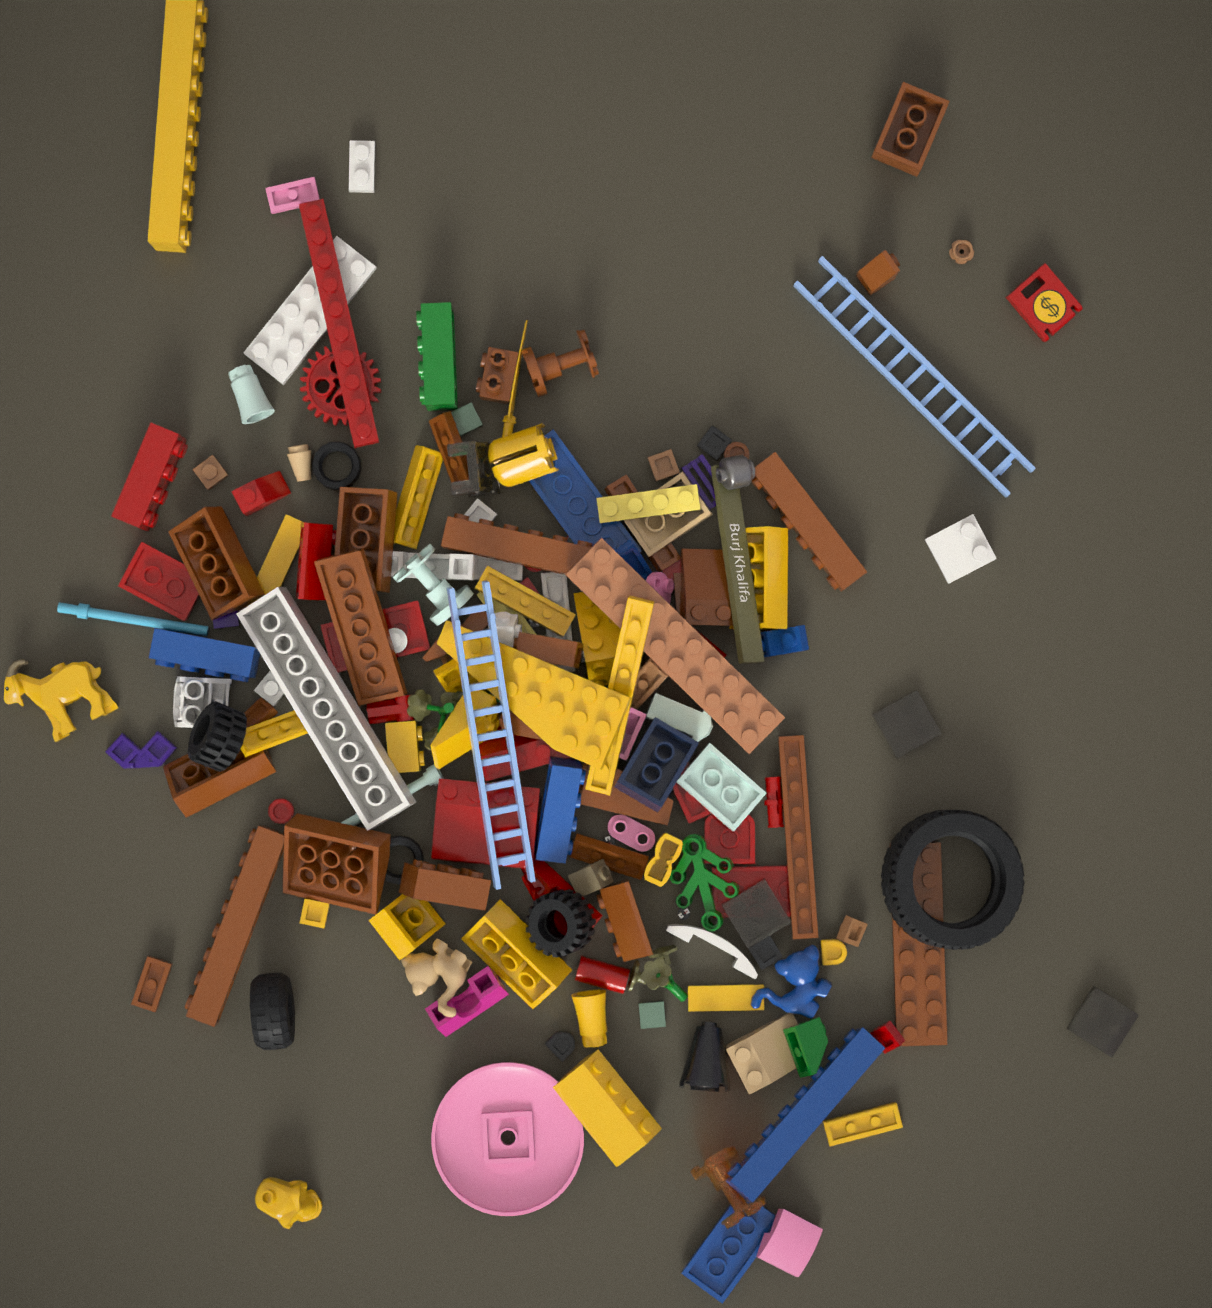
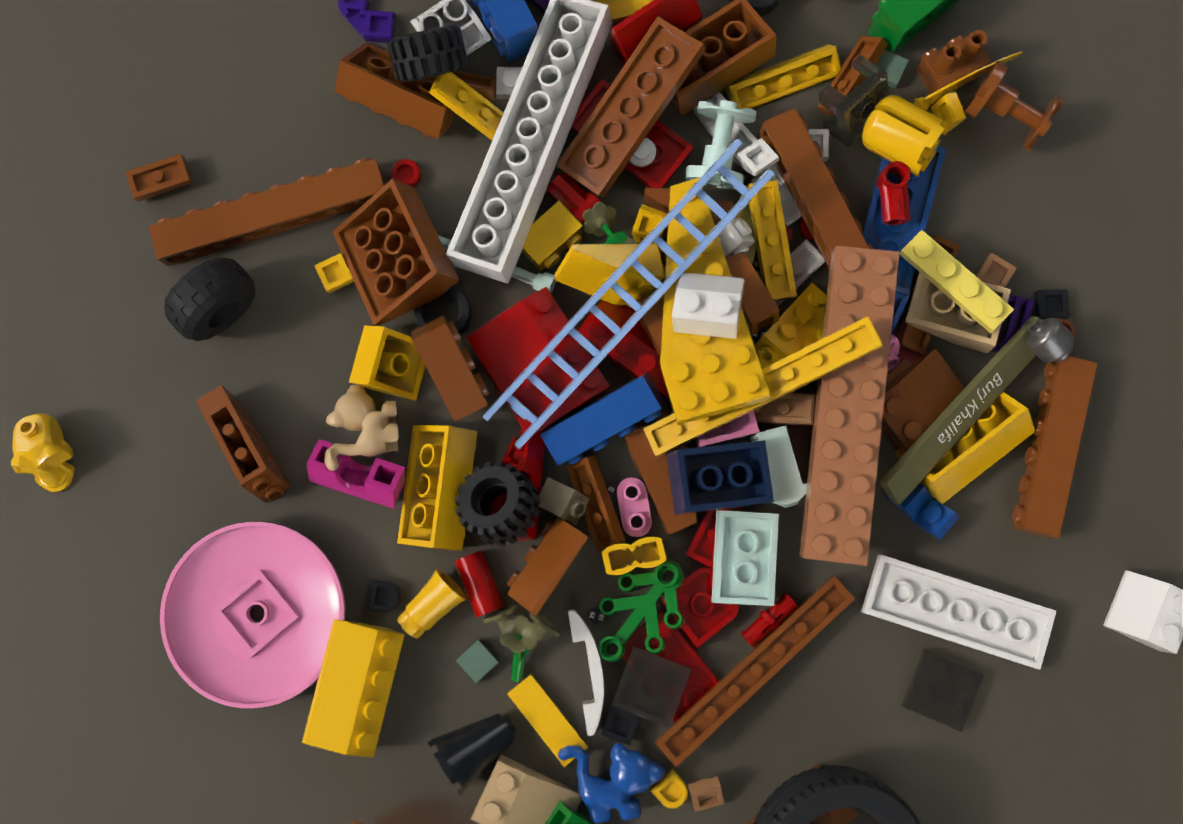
camera: 55 degrees right, 5 degrees down
none -> dark orange slope [196,385,291,503]
none -> white slope [672,272,744,339]
none -> white plate [861,554,1056,670]
none -> red piece [876,161,910,225]
none -> yellow plate [931,92,966,131]

